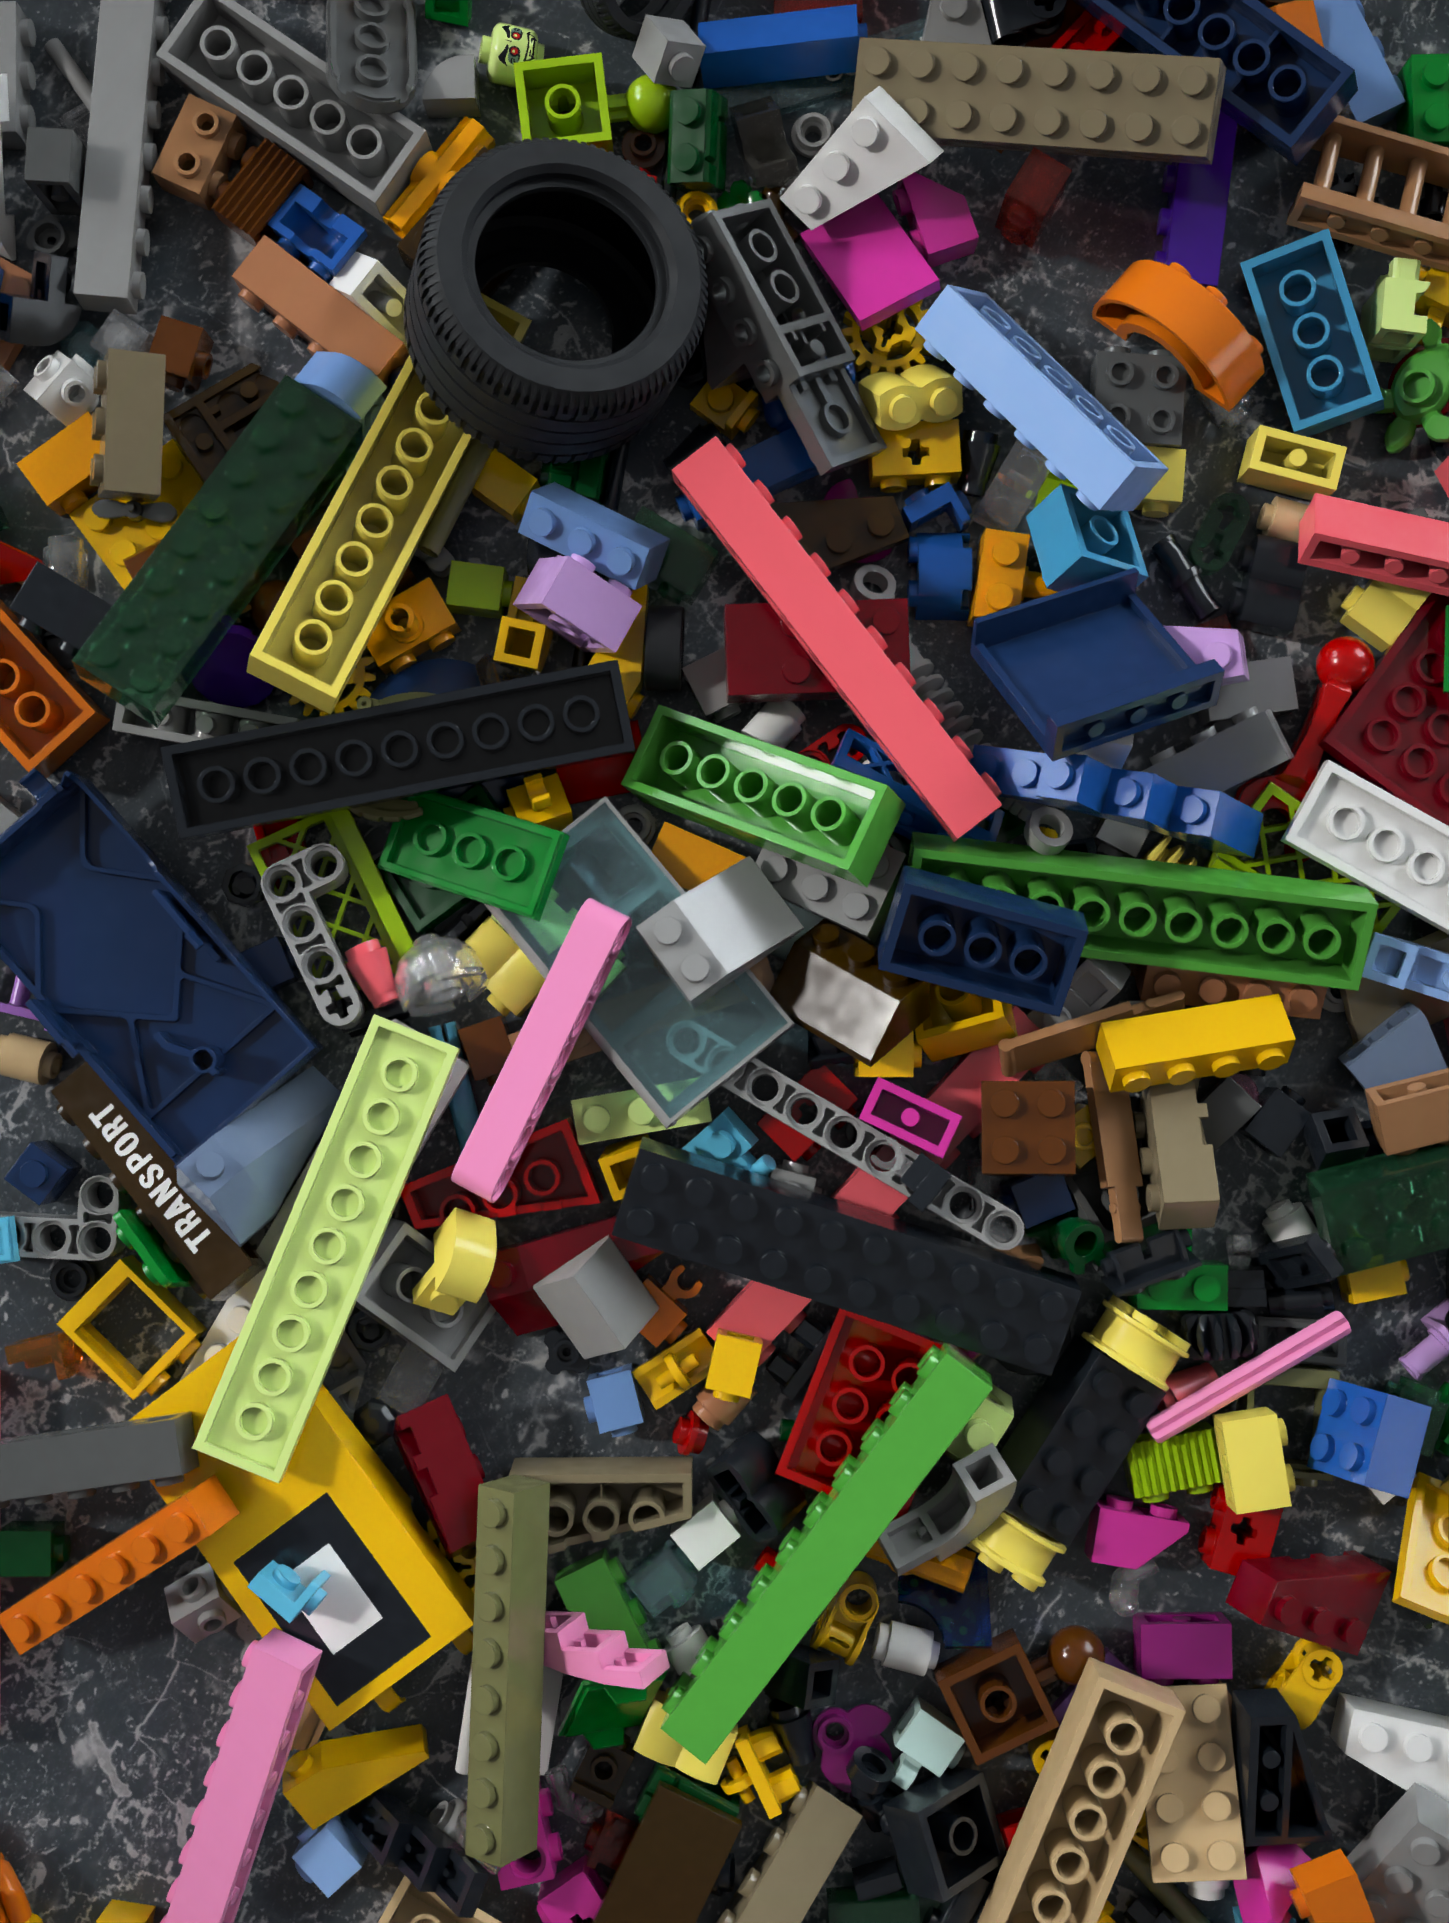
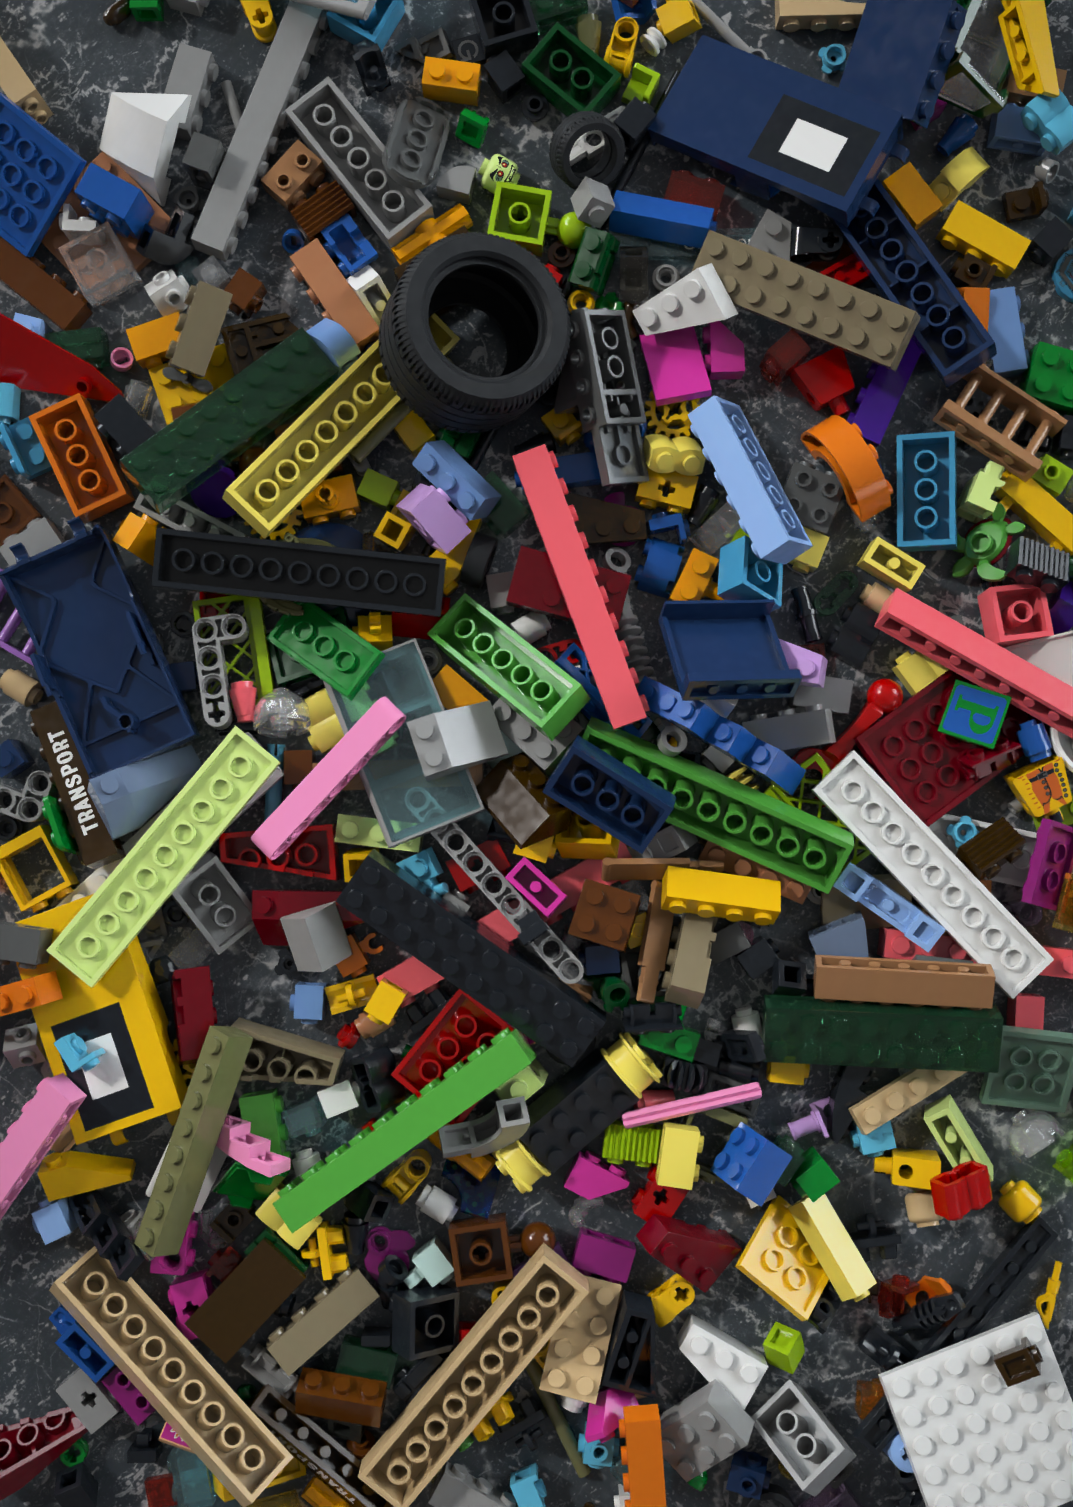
camera: 15 degrees right, 0 degrees up
light yellow brick [412,1207,497,1316] -> none
none -> bright pink hinge [110,347,133,372]
none -> light orange brick [112,512,167,566]
none -> blue hinge [282,228,305,254]
none -> red torso [789,347,855,417]

